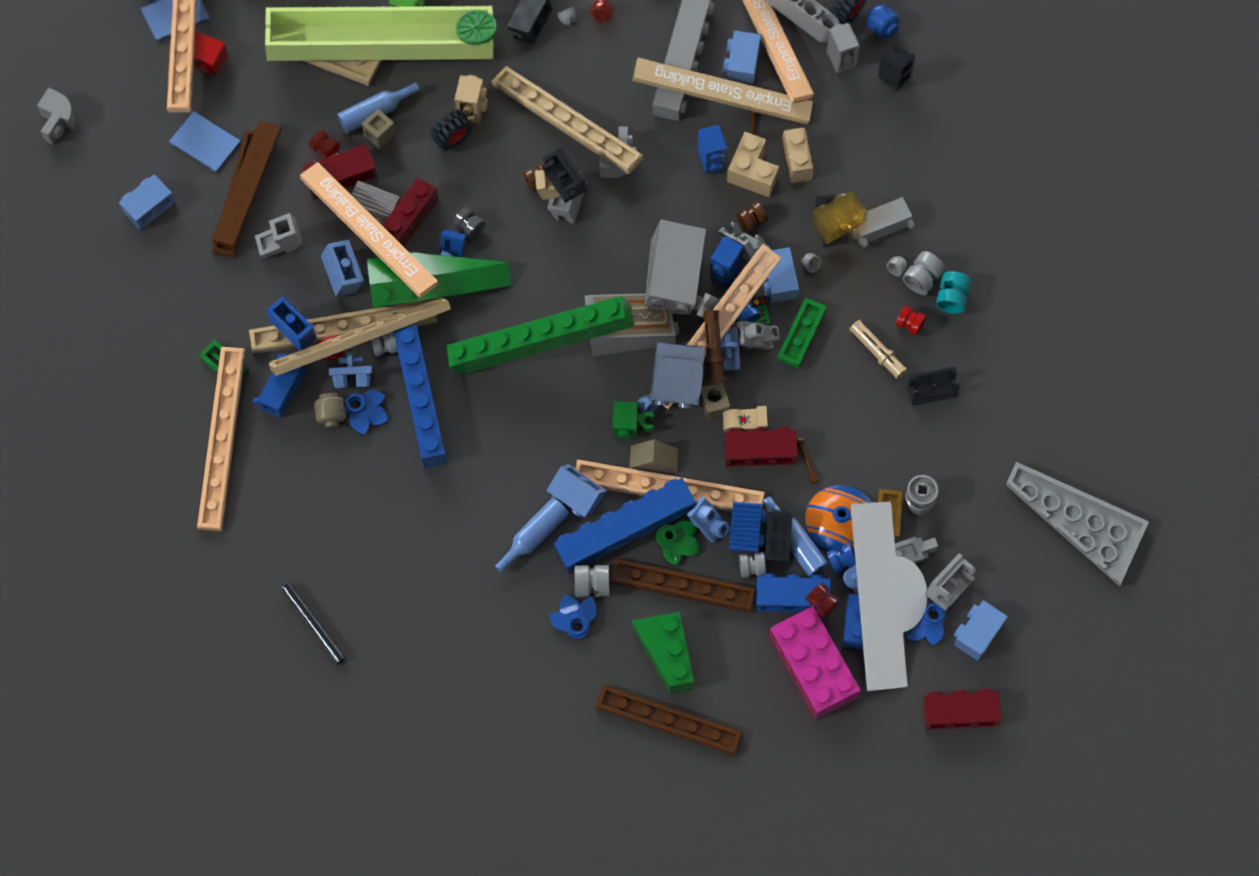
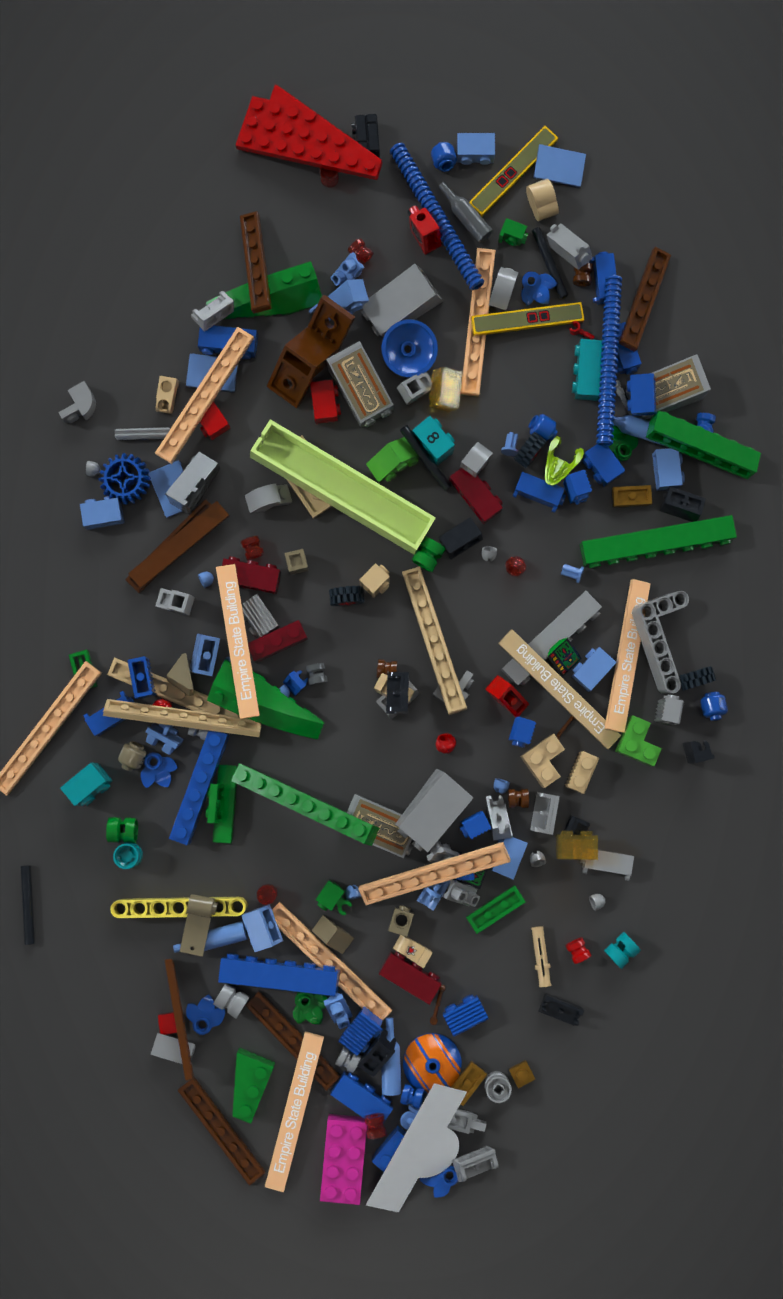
camera: 30 degrees right, 15 degrees up
medium blue piece [337,82,420,134] -> none
green wheel [456,10,497,45] -> none
sand blue brick [650,342,705,409] -> none
reddish brown pin [703,310,727,383] -> none
light grey wheel [902,251,946,295] -> none
dark red brick [922,689,1001,730] -> none
medium blue brick [954,600,1008,661] -> none
light grey wing [1006,462,1149,586] -> none
none -> teal brick [60,763,113,807]
none -> light grey hinge [86,461,100,477]
none -> blue gear [99,453,151,505]
none -> green wheel [106,817,138,843]
none -> light yellow beam [110,897,248,918]
none -> teal wheel [113,843,143,869]
none -> light grey axle [115,428,170,440]
none -> light grey hinge [150,1033,196,1064]
none -> tan leg [156,376,180,414]
none -> red tile [158,1012,177,1035]
none -> wedge [165,452,220,515]
none -> reddish brown tile [165,959,194,1081]
none -> dark tan slope [167,653,194,696]
none -> dark tan door [180,894,218,957]
none -> medium blue hinge [198,571,214,588]
none -> green bracket [206,765,238,843]
none -> light grey brick [245,484,292,513]
none -> clear red wheel [257,884,278,905]
none -> light nougat tile [265,1031,324,1192]
none -> green wheel [411,537,446,572]
none -> red piece [435,733,456,754]
none -> blue brick [443,994,489,1037]
none -> red slope [485,675,529,717]
none -> medium blue hinge [493,778,510,794]
none -> pearl gold plate [509,1060,535,1088]
none -> light grey hinge [530,792,560,835]
none -> piece [548,638,582,677]
none -> bright green brick [615,715,662,767]

